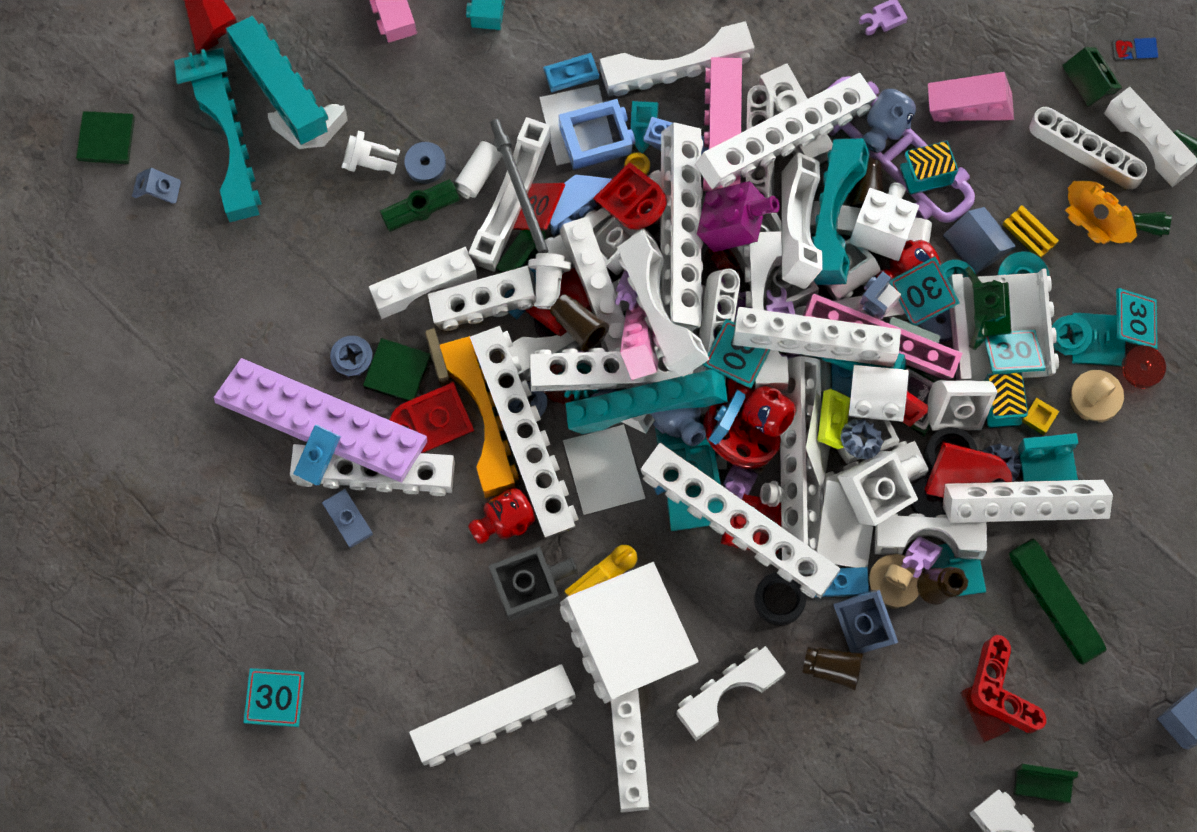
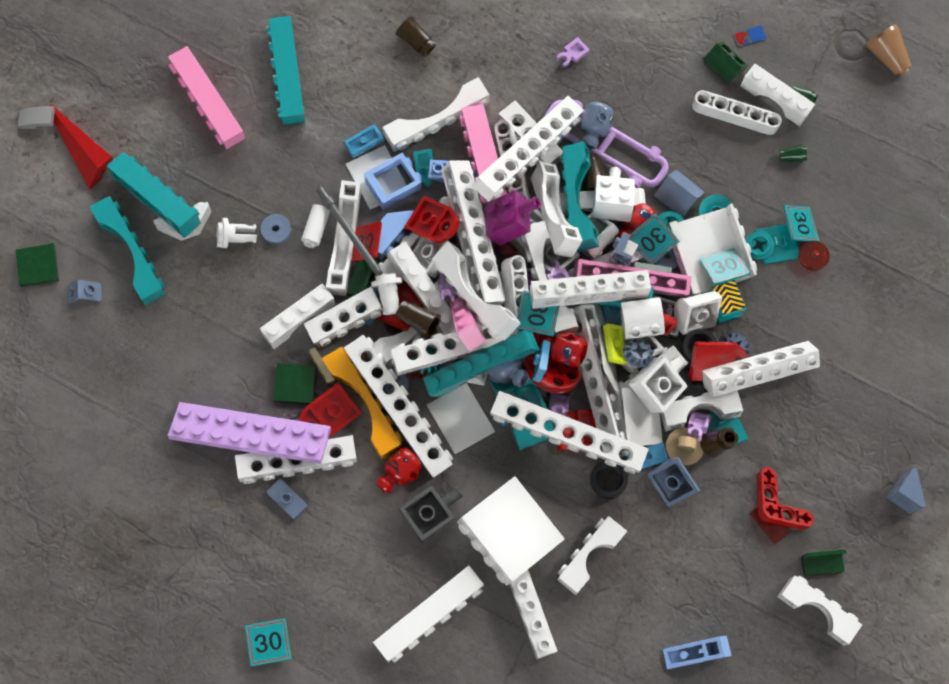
camera: 20 degrees left, 0 degrees up
teal piece [174,48,227,84] -> none
dark azure plate [293,425,341,485] -> none
sand blue gear [330,336,373,377] -> none
dark green piece [380,179,460,232] -> none
yellow piece [564,545,638,596] -> none
yellow tile [625,153,650,175] -> none
white plate [760,481,784,507] -> none
white tile [775,90,802,114] -> none
dark brown plant [803,647,863,691] -> none
piece [900,141,958,195] -> none
bright pink wedge [928,72,1014,122] -> none
dark green piece [965,266,1012,351] -> none
yellow tile [1002,205,1059,258] -> none
dark green beam [1009,538,1107,665] -> none
teal bracket [1018,433,1079,482] -> none
yellow tile [1022,398,1059,435] -> none
light orange piece [1065,181,1137,244] -> none
tan tile [1070,370,1124,423] -> none

